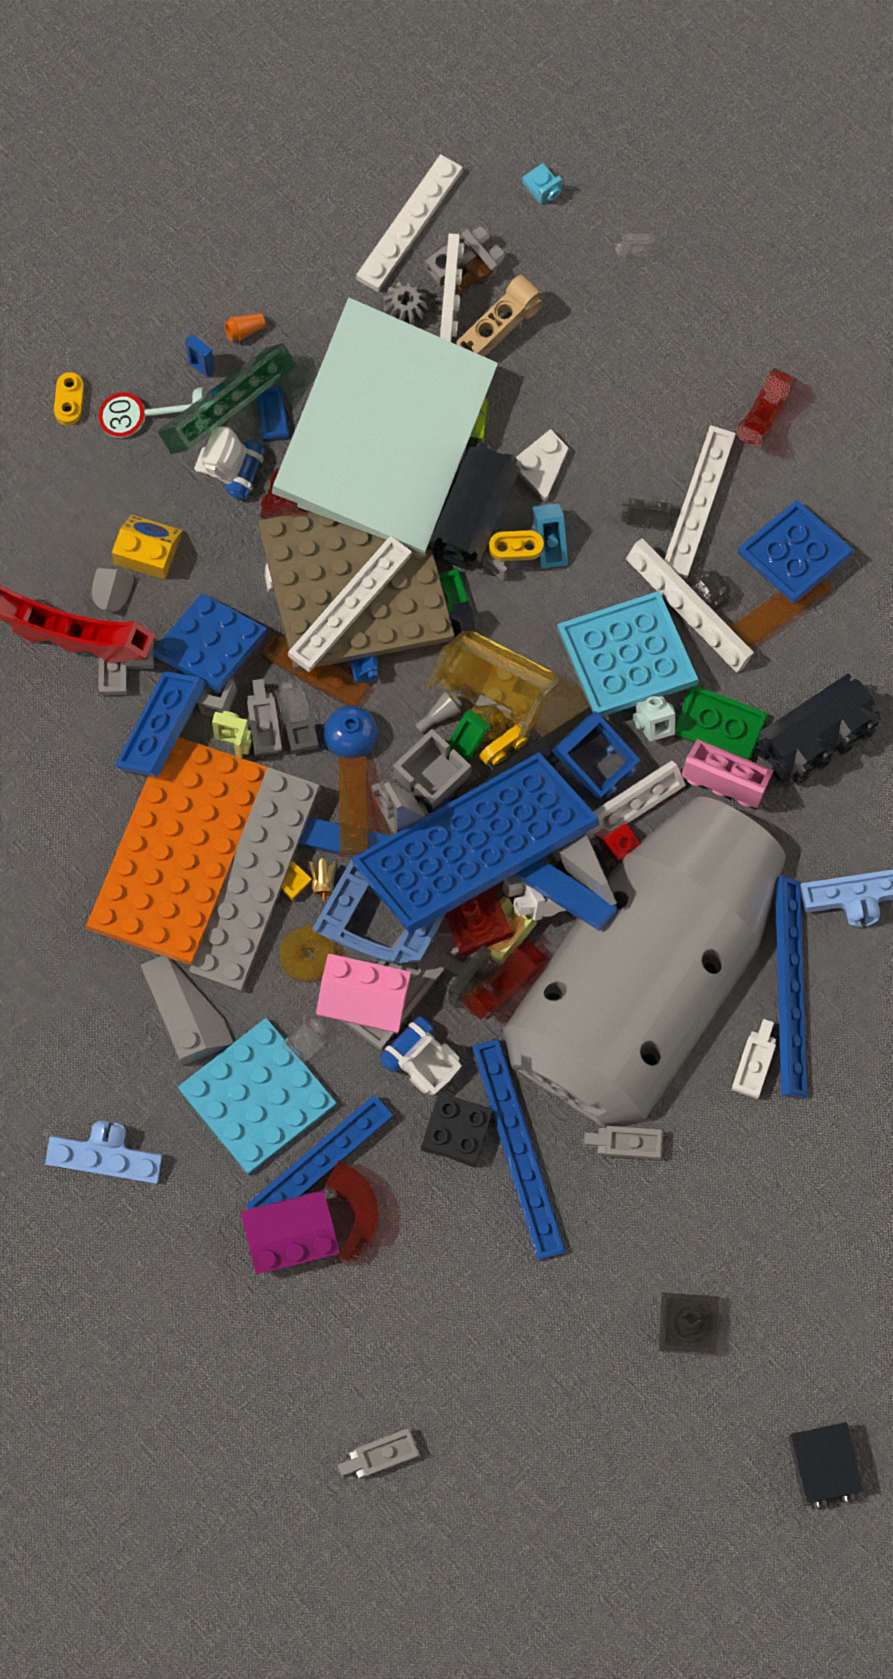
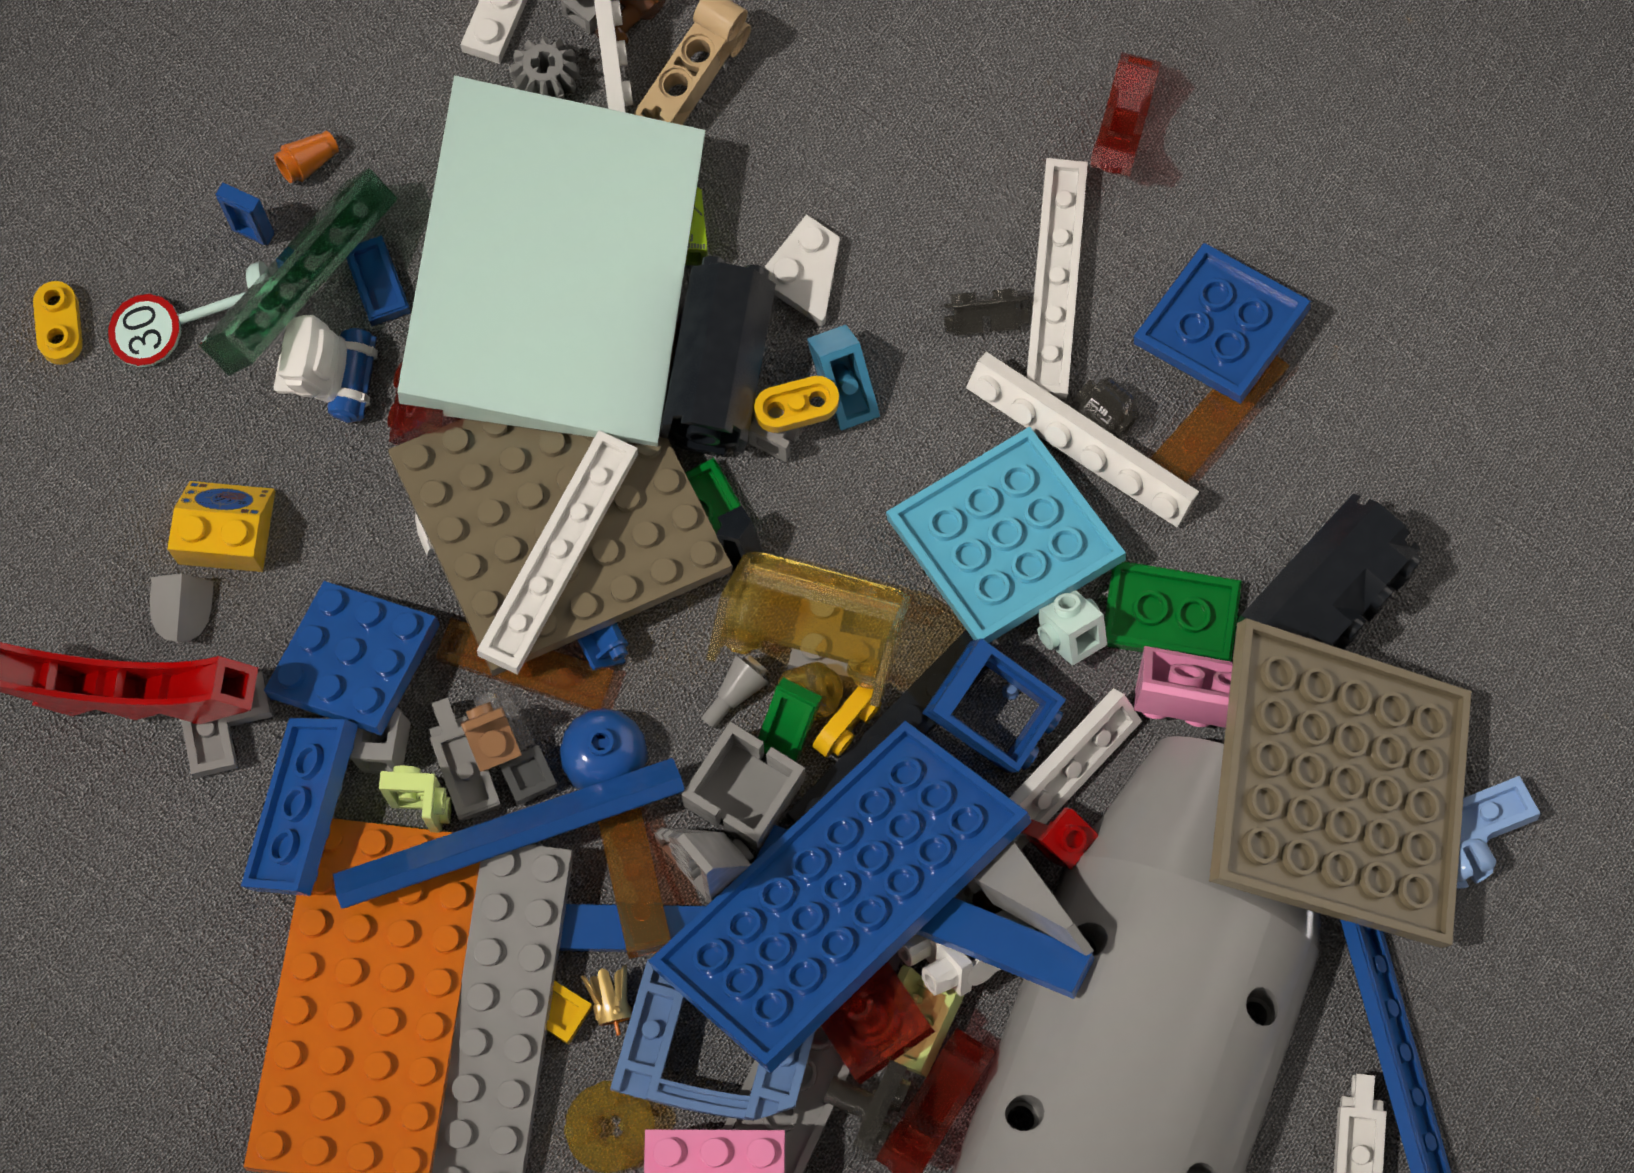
camera: 10 degrees left, 0 degrees up
none -> blue tile [333,758,685,909]
none -> medium nougat bracket [460,702,522,772]
none -> dark tan plate [1209,618,1472,948]

